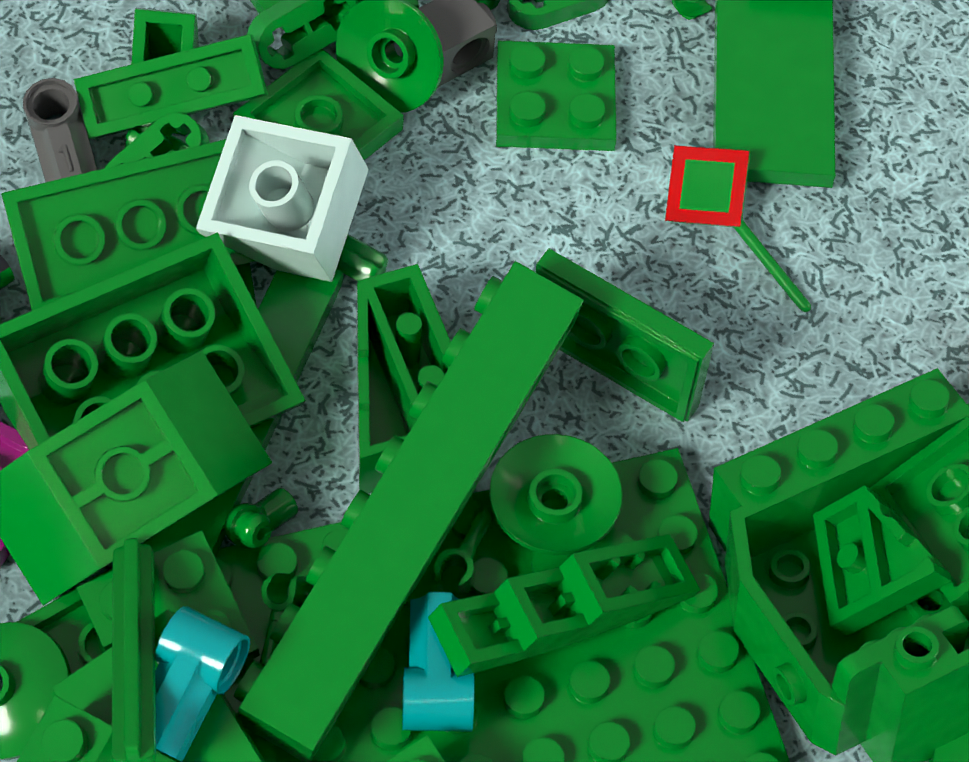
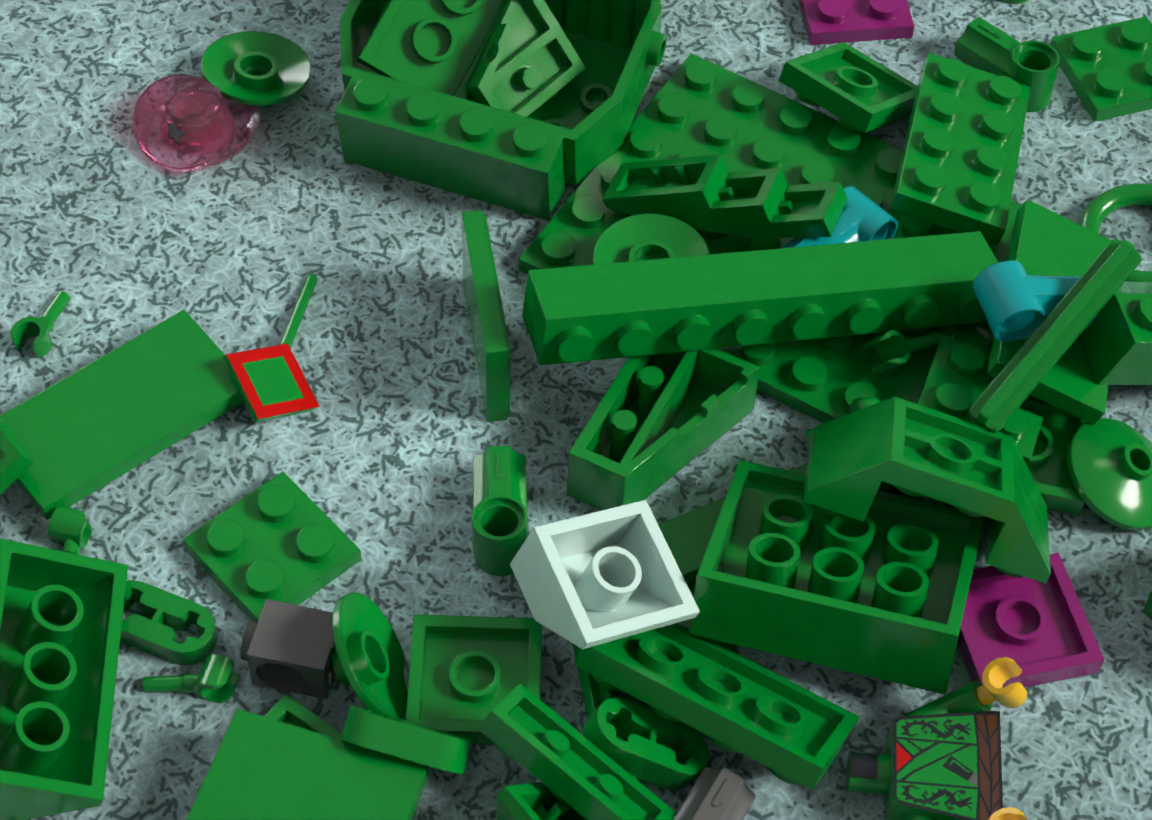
camera: 130 degrees left, 5 degrees down
none -> green hand [10,291,70,358]
none -> green piece [471,446,529,577]

